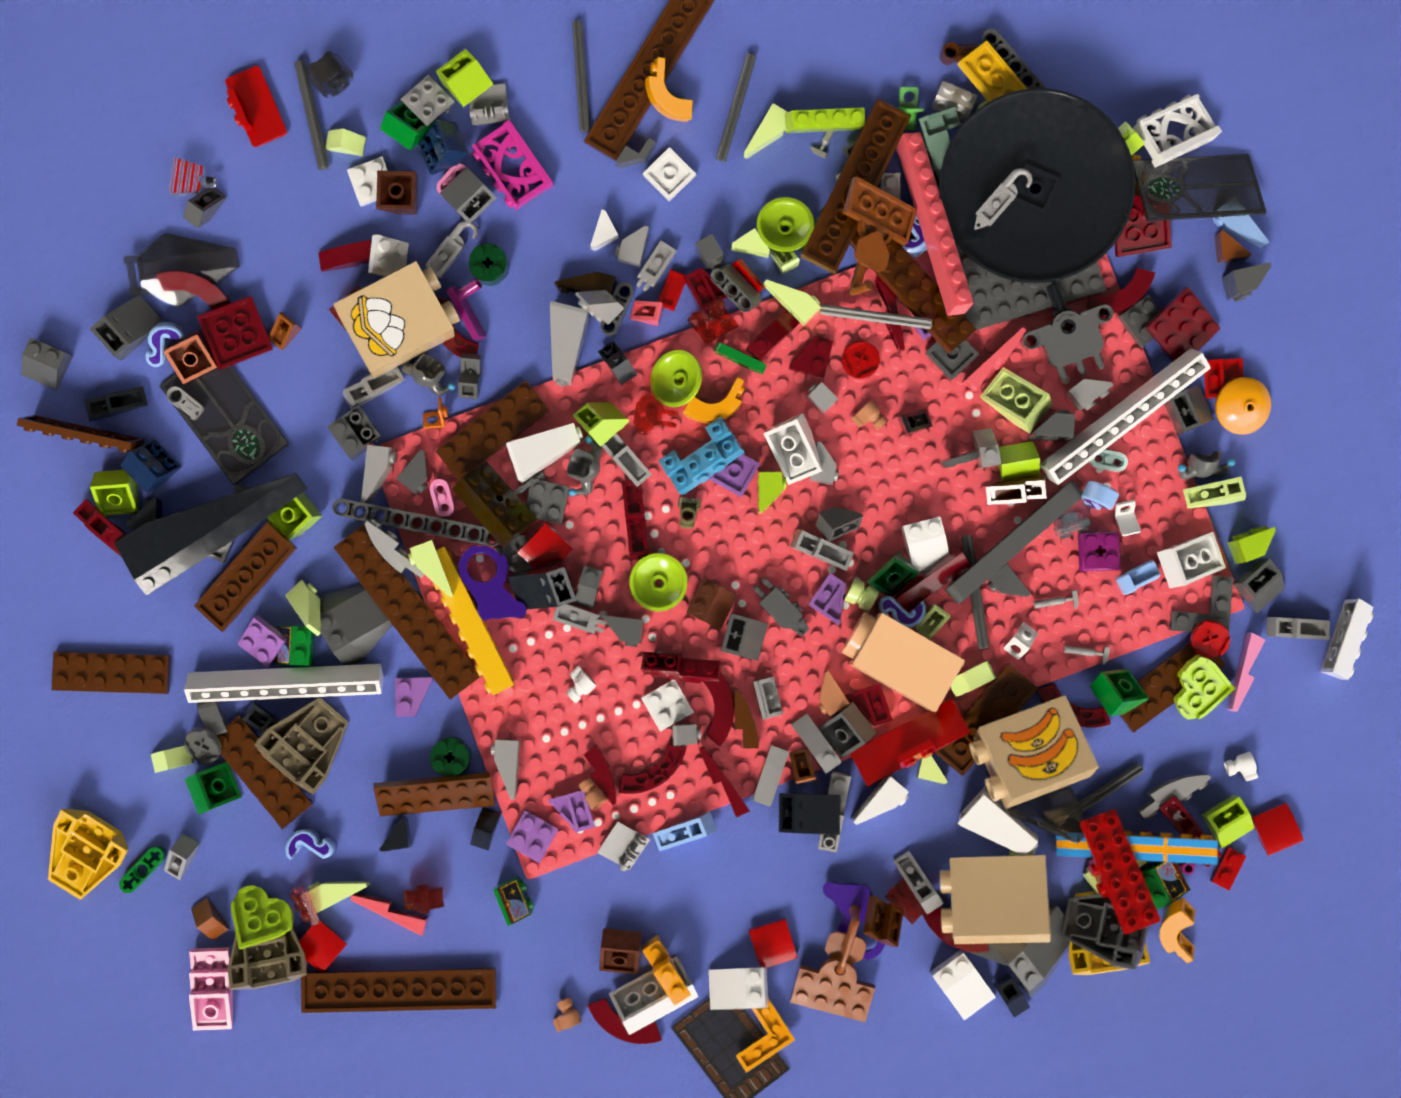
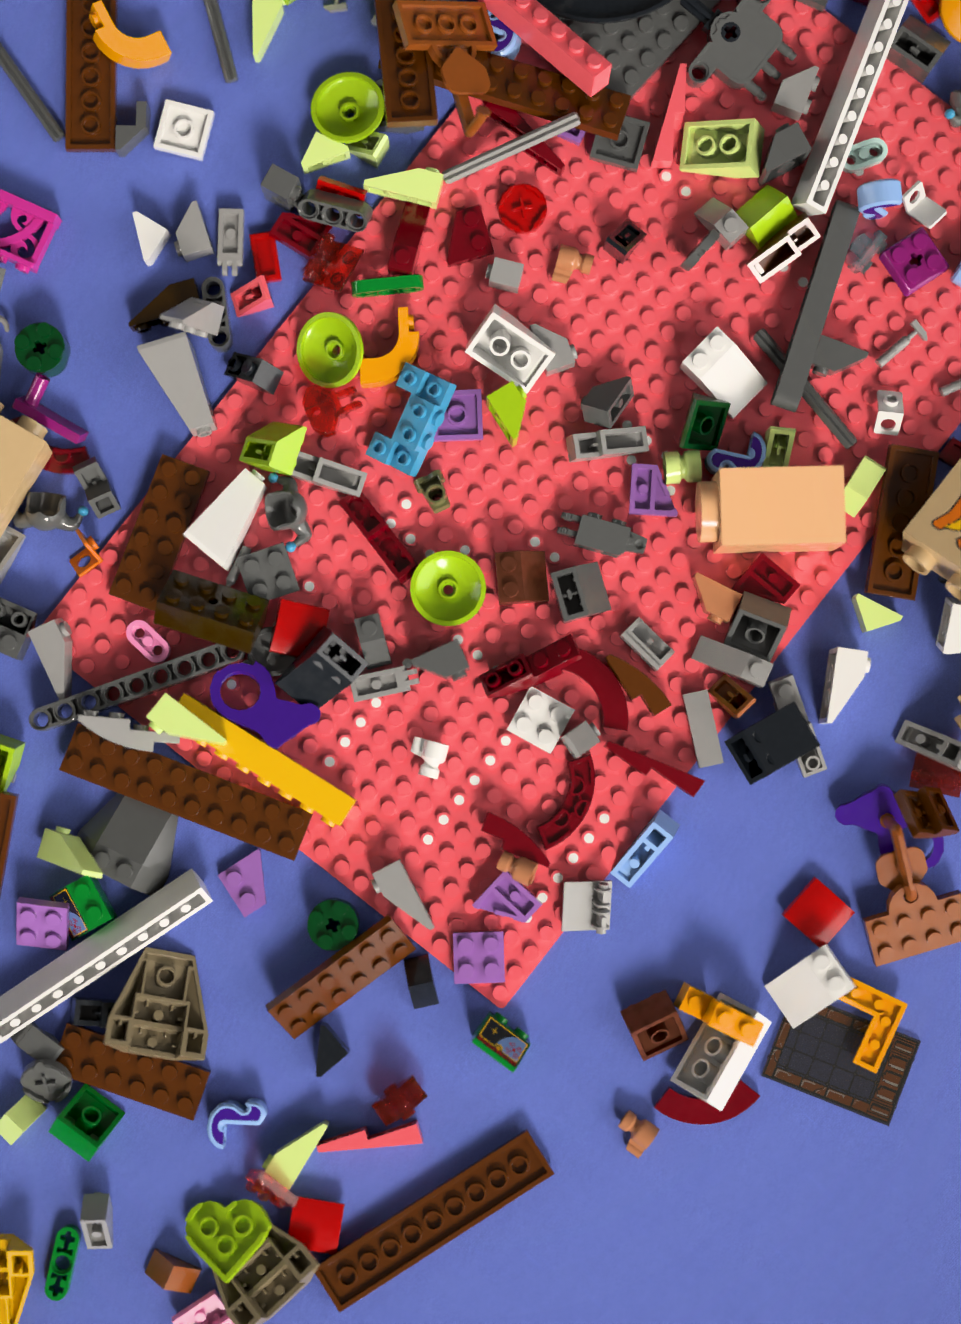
camera: 35 degrees left, 0 degrees up
dark grey slope [396,449,429,495] -> none
red bracket [850,699,970,786] -> none
dark red slope [895,548,971,611] -> none

